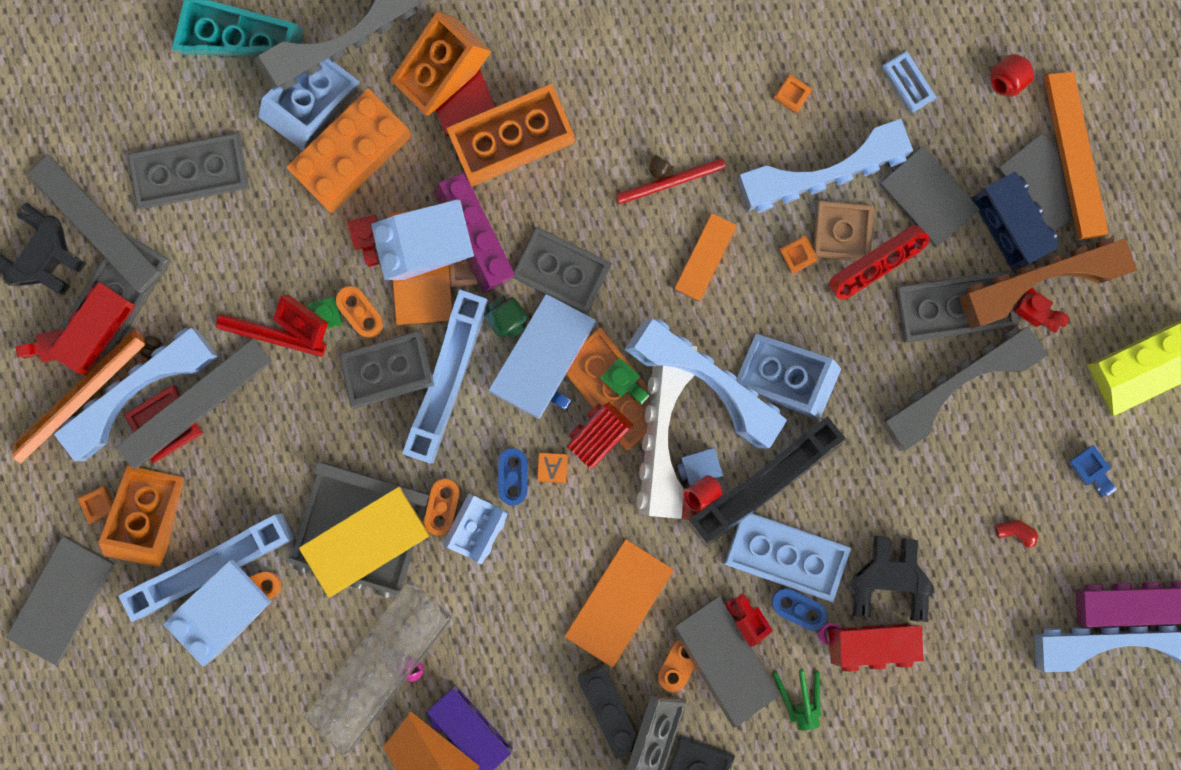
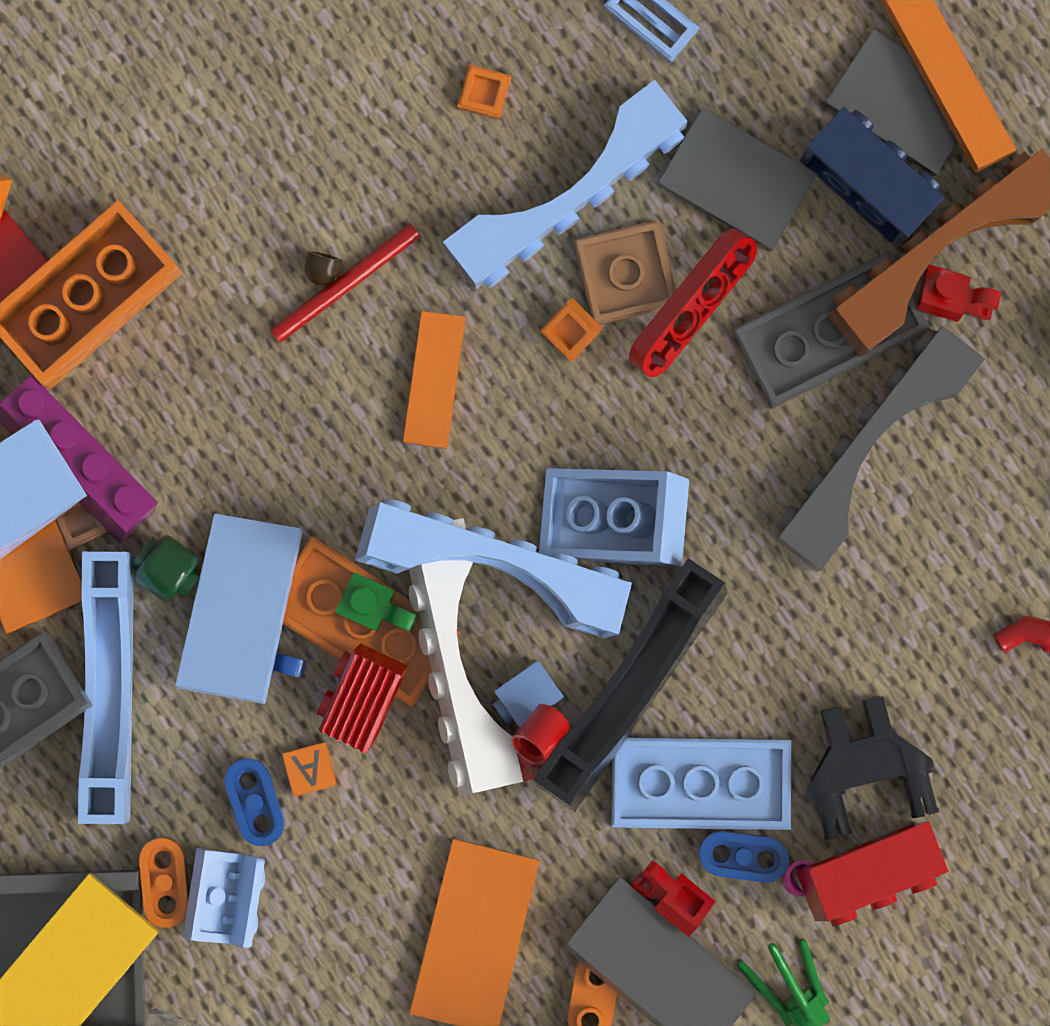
camera: 20 degrees left, 0 degrees up
dark grey tile [513,226,612,315] -> none

